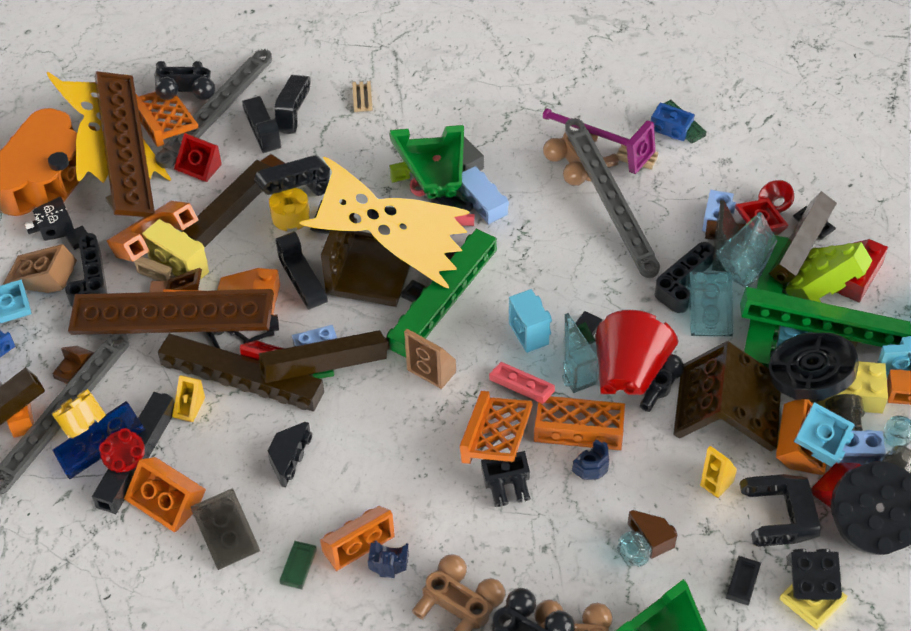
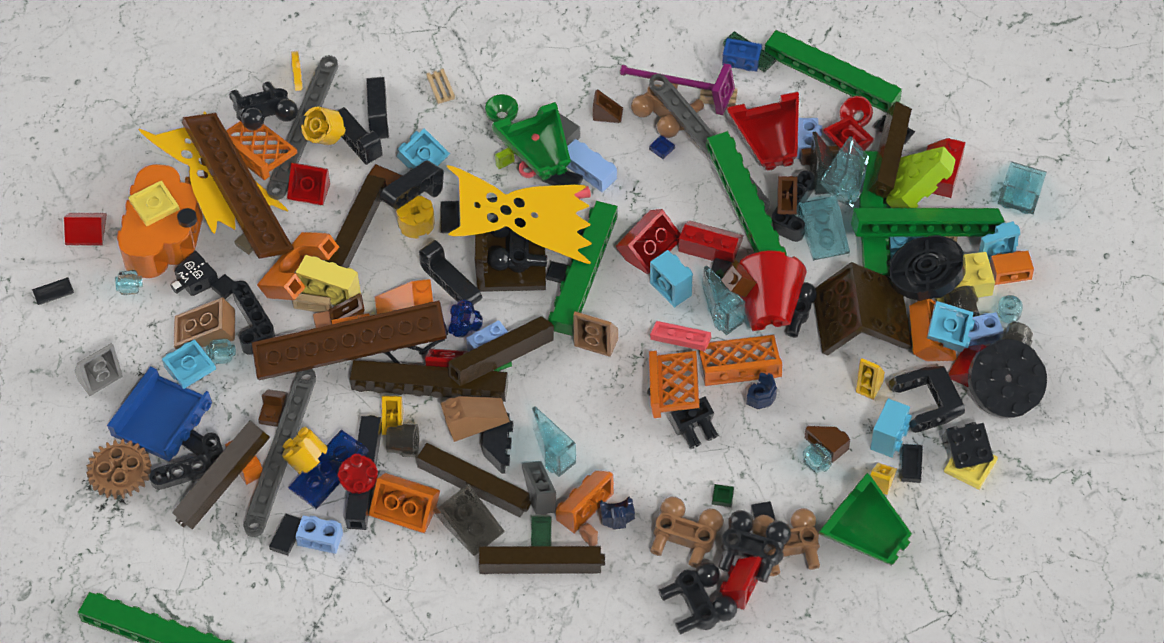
camera: 15 degrees left, 5 degrees up
none -> light yellow tile [128,180,180,227]
none -> clear light blue head [206,339,236,364]
none -> black tile [269,514,301,556]
none -> yellow tile [291,51,303,91]
none -> light blue brick [296,515,343,554]
none -> yellow brick [301,107,345,145]
none -> clear smoke piece [386,424,419,458]
none -> medium azure plate [396,129,450,169]
none -> dark brown brick [416,443,531,517]
none -> medium nougat slope [441,396,510,442]
none -> clear blue plate [448,300,483,338]
none -> dark brown brick [479,546,605,574]
none -> green piece [485,94,518,122]
none -> black piece [487,215,547,273]
none -> dark grey slope [522,461,556,515]
none -> clear light blue slope [532,406,576,477]
none -> nougat tile [579,523,598,546]
none -> reddish brown slope [593,89,623,123]
none -> red slope [615,209,681,274]
none -> clear blue tile [649,136,675,159]
none -> red slope [679,220,744,262]
none -> green brick [706,131,787,256]
none -> dark green tile [712,484,734,507]
none -> reddish brown slope [721,260,757,297]
none -> red cone [727,91,799,171]
none -> black tile [751,501,775,521]
none -> green brick [764,30,902,113]
none -> reddish brown slope [777,176,797,214]
none -> medium azure brick [870,398,912,458]
none -> yellow slope [870,462,897,495]

